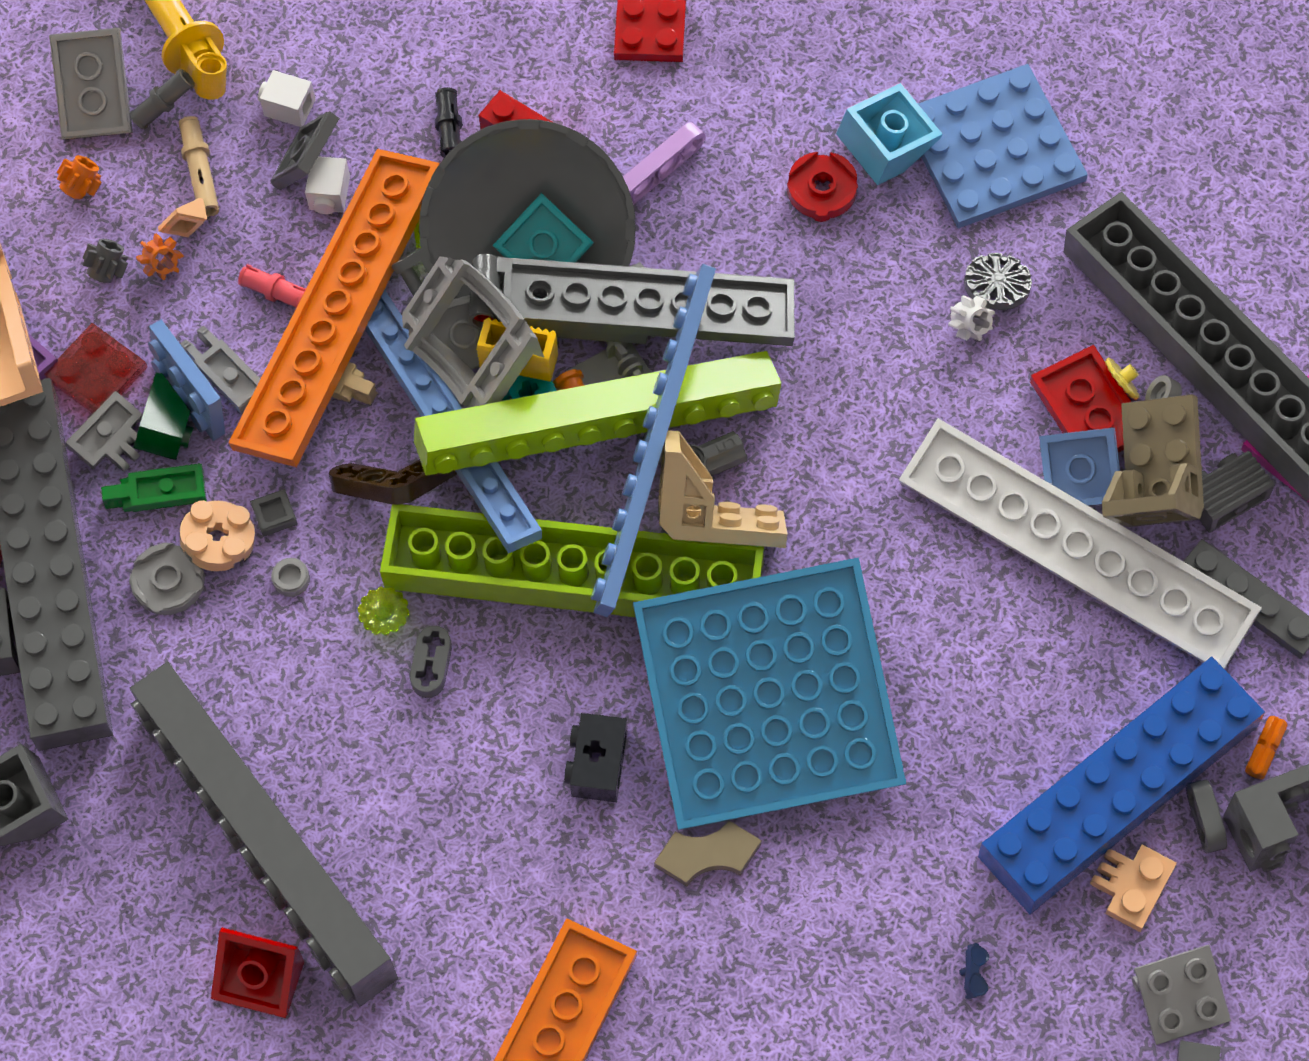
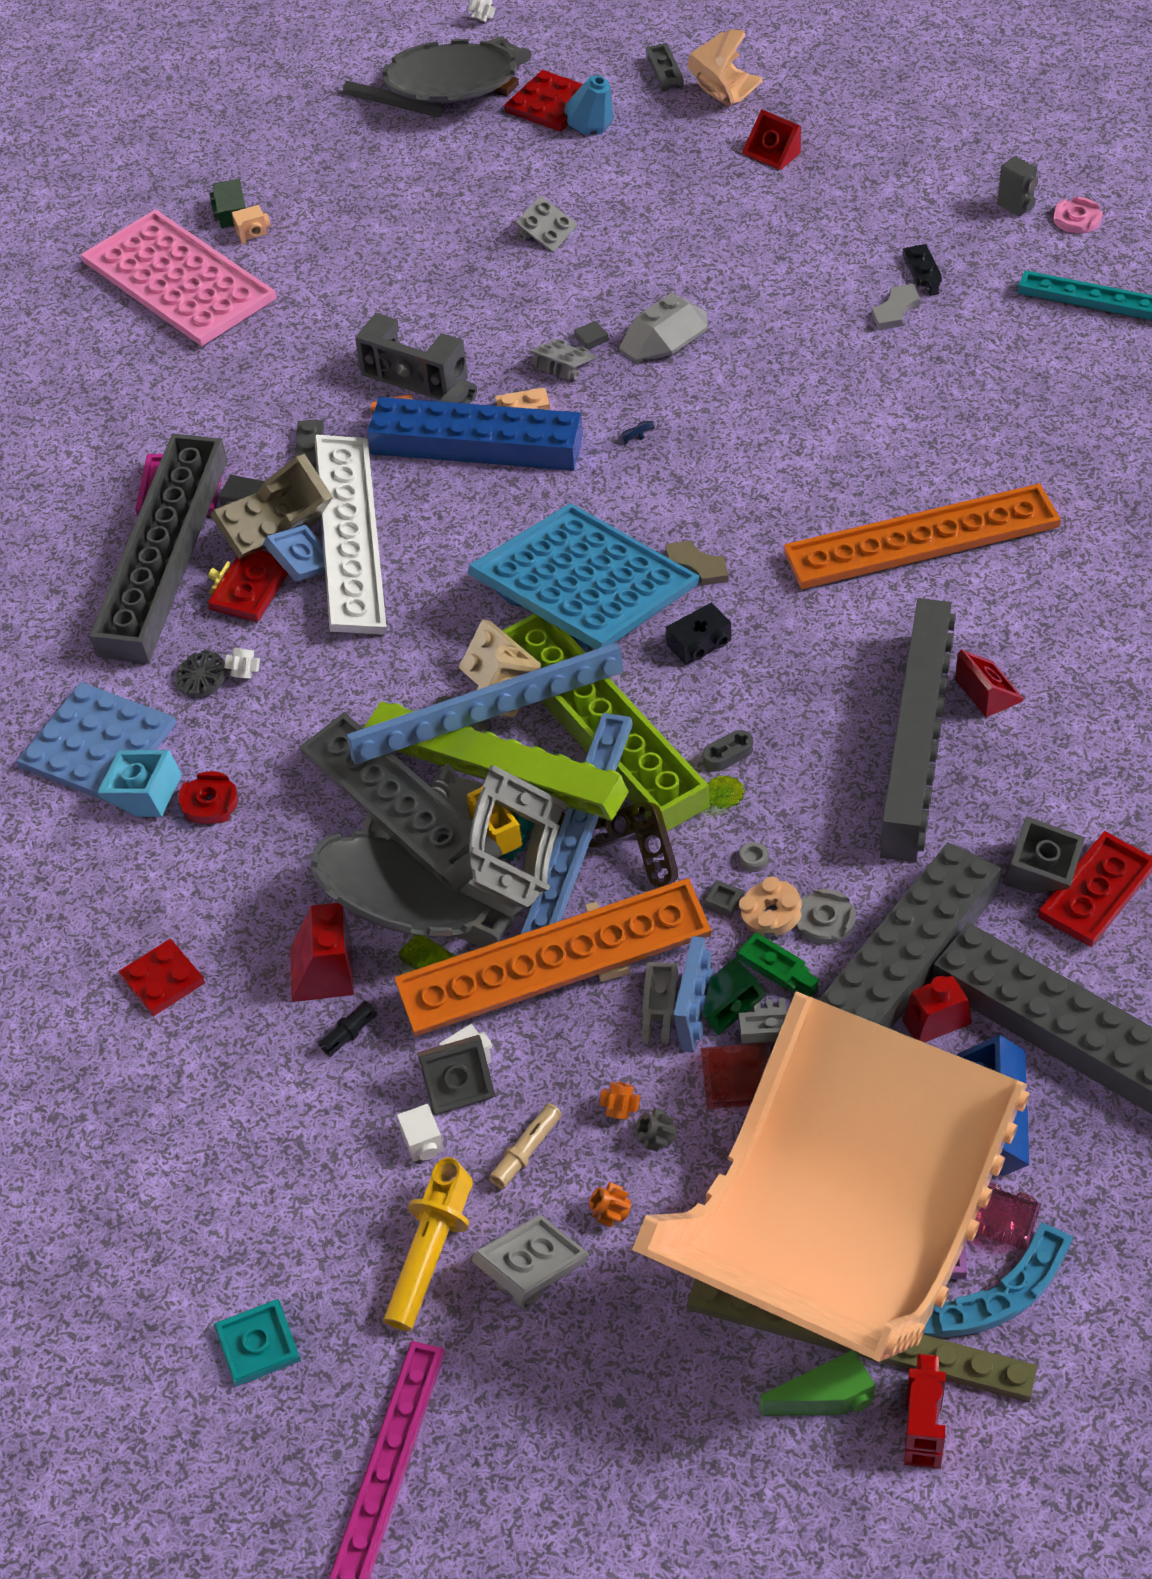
camera: 130 degrees left, 15 degrees down
dark grey pin [129,69,195,130] -> none
light nougat slope [158,198,207,237] -> none
coral pin [238,264,306,308] -> none
teal tile [492,193,594,263] -> none
lavender beam [623,122,706,205] -> none
light grey tile [1145,375,1182,400] -> none

